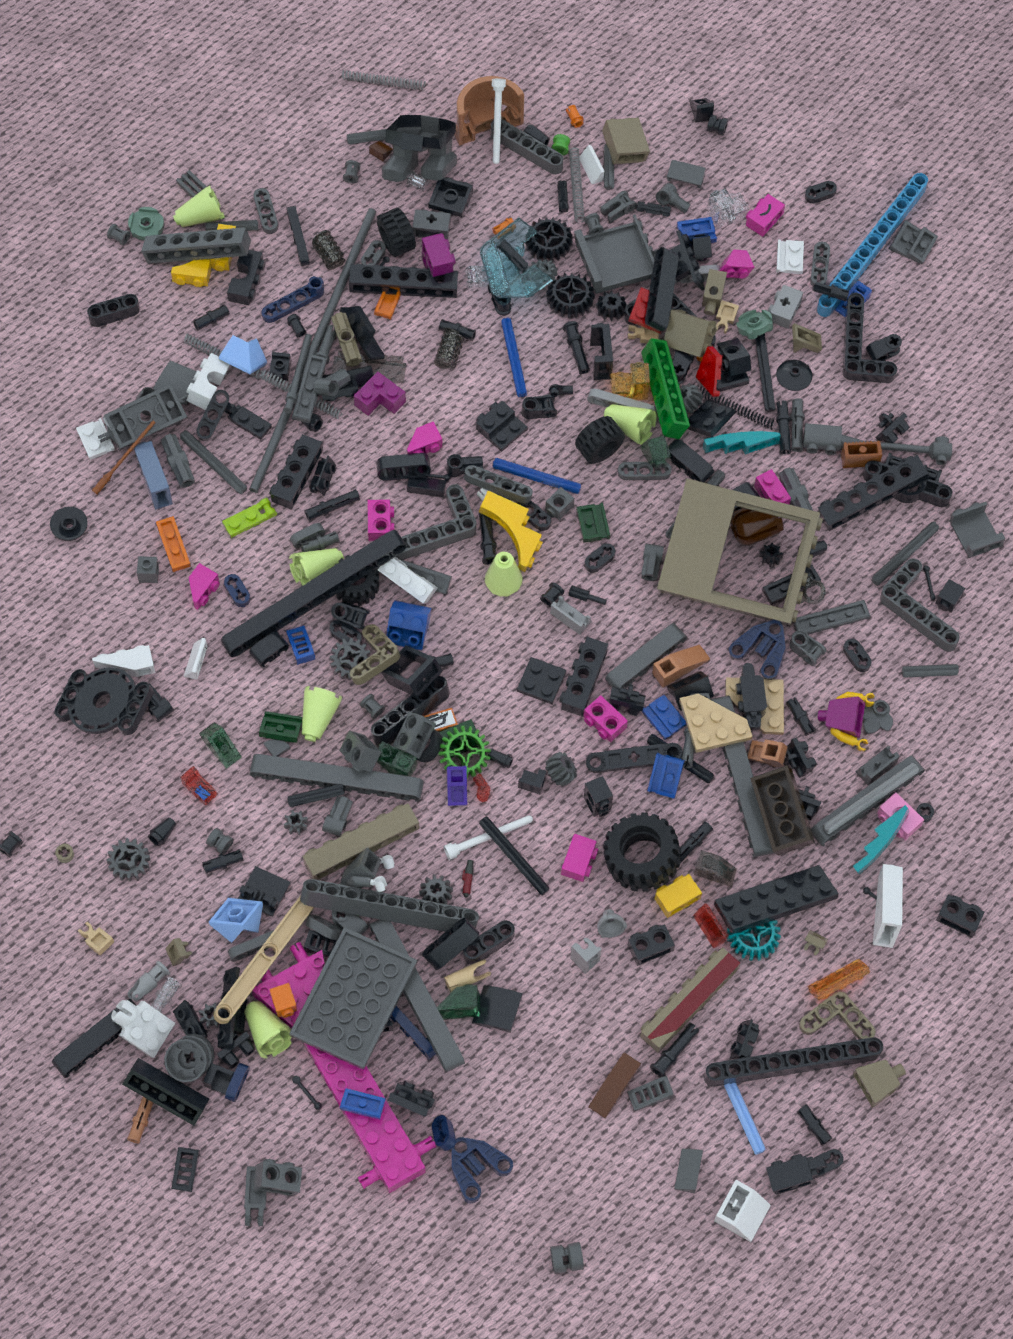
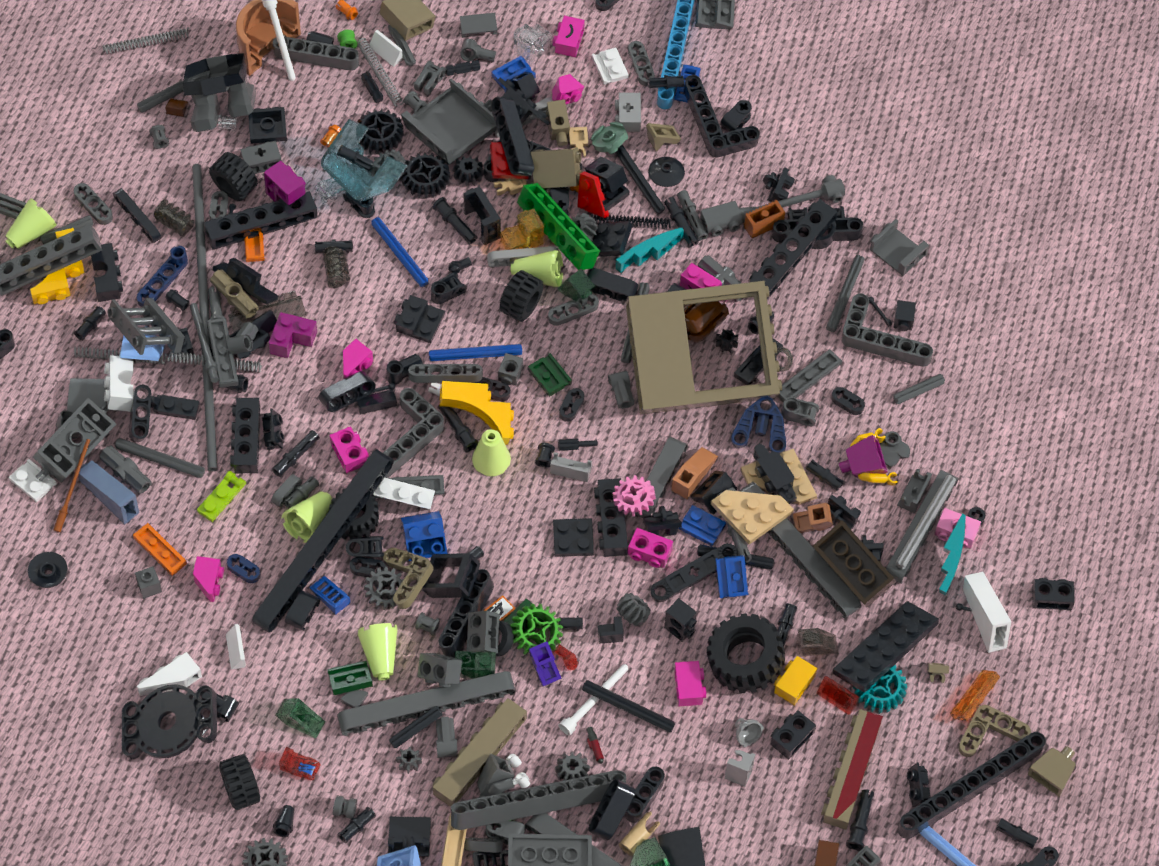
camera: 25 degrees left, 5 degrees down
none -> dark grey fence [107,298,185,355]
none -> black tyre [219,754,260,810]
none -> bright pink gear [613,475,656,516]

